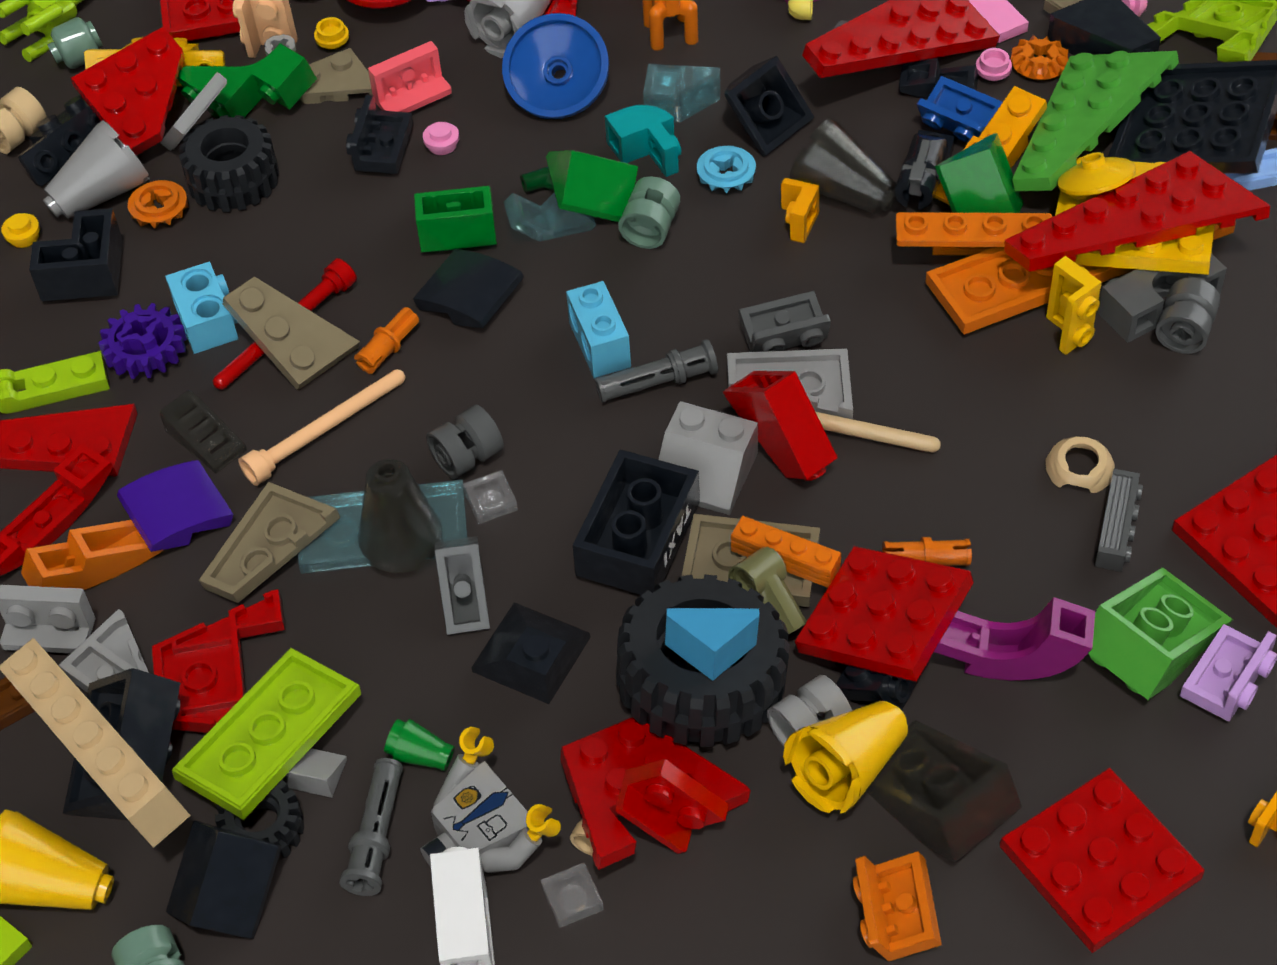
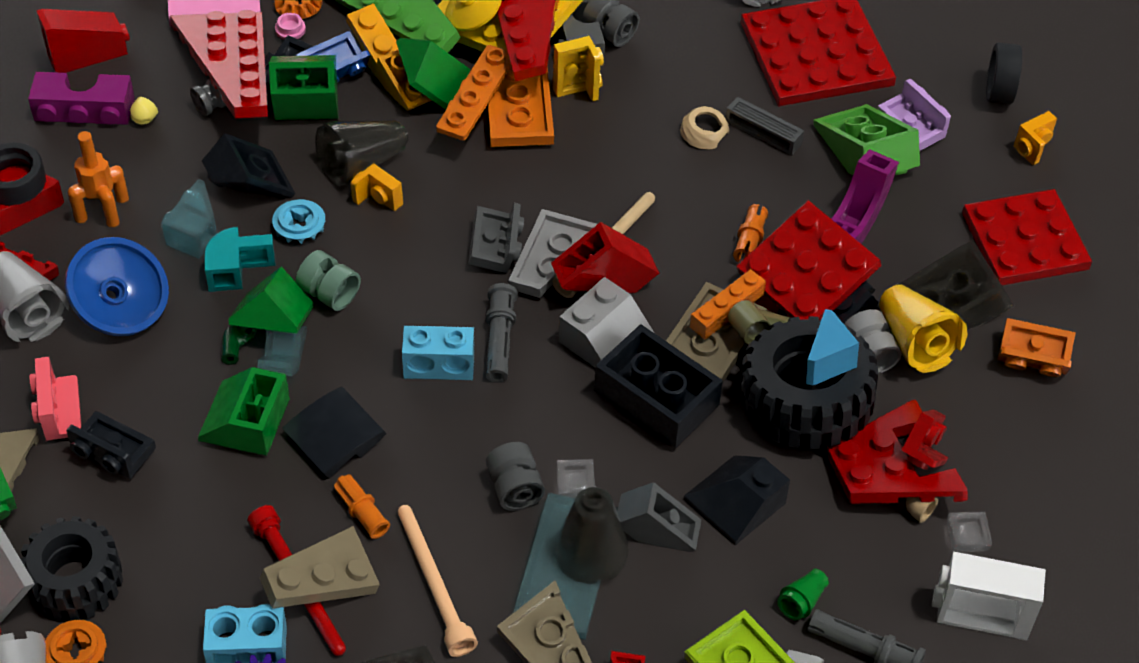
camera: 75 degrees left, 0 degrees up
light grey torso [420,727,561,873] -> none
bright pink plate [423,122,459,155] -> none
black plate [895,130,955,210] -> none
none -> green slope [269,55,339,120]

